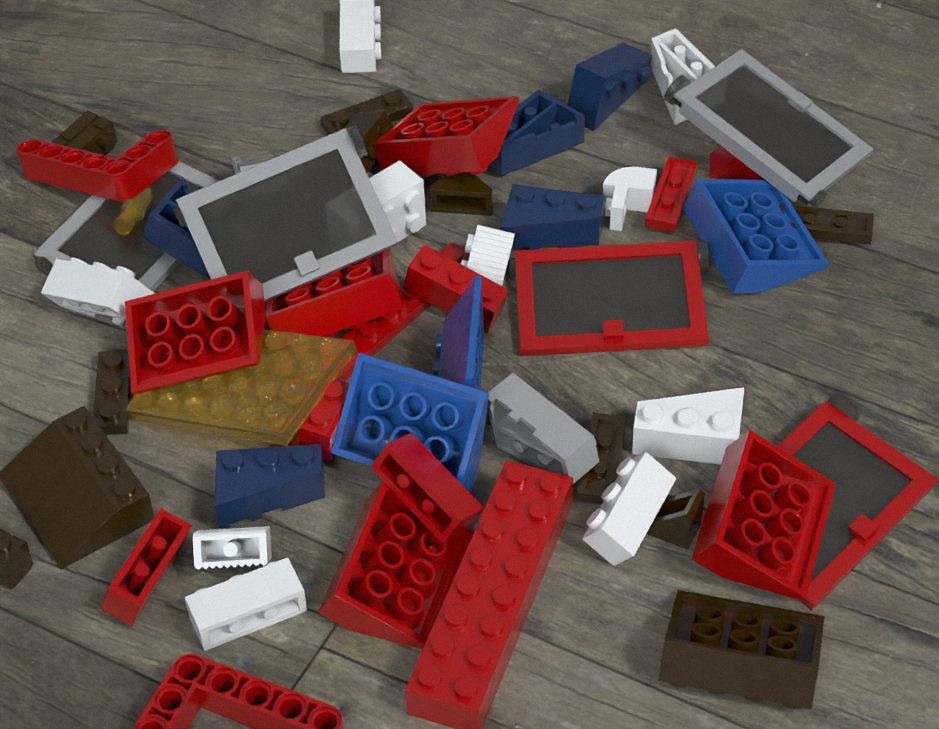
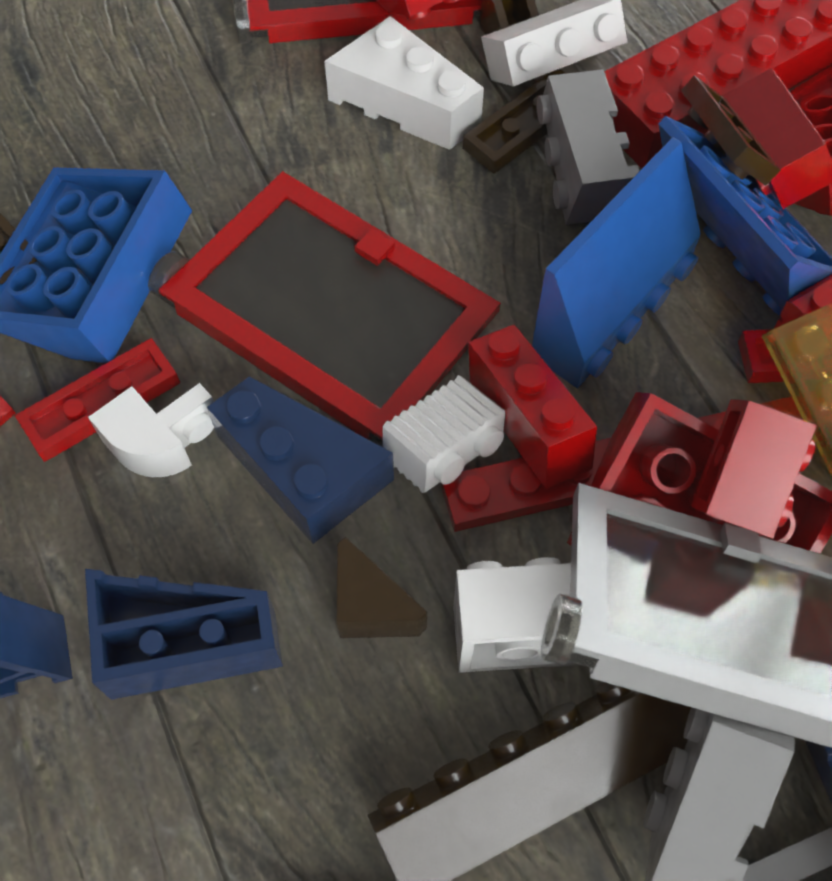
camera: 145 degrees left, 15 degrees up
red slope [373,96,519,177] -> none
none -> dark brown plate [681,75,781,186]
none -> brick [690,399,817,538]

